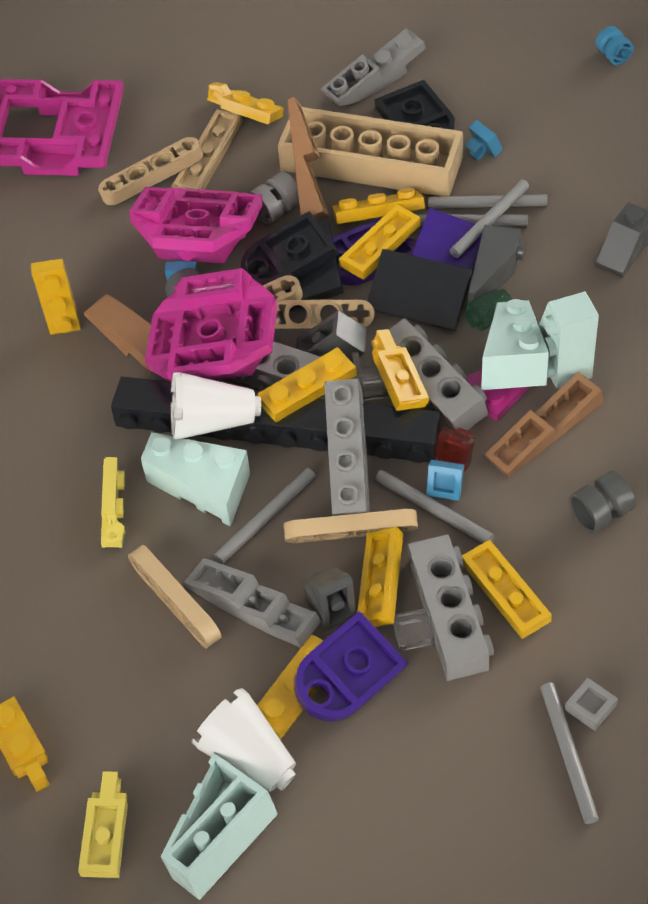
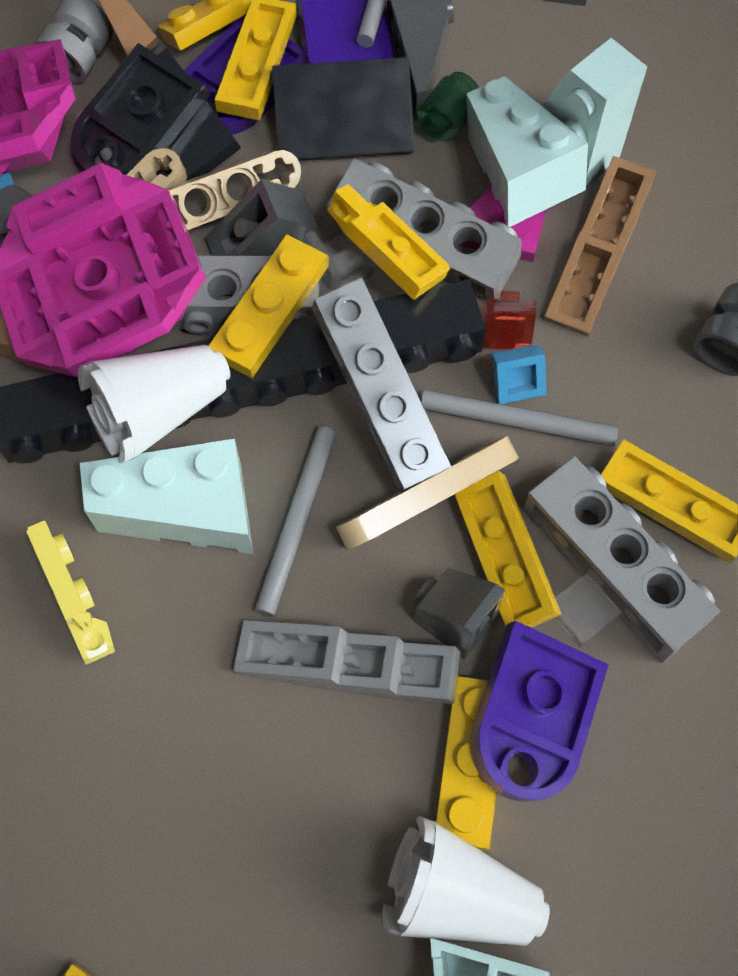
camera: 30 degrees left, 15 degrees up
tan beam [128,545,222,649] -> none

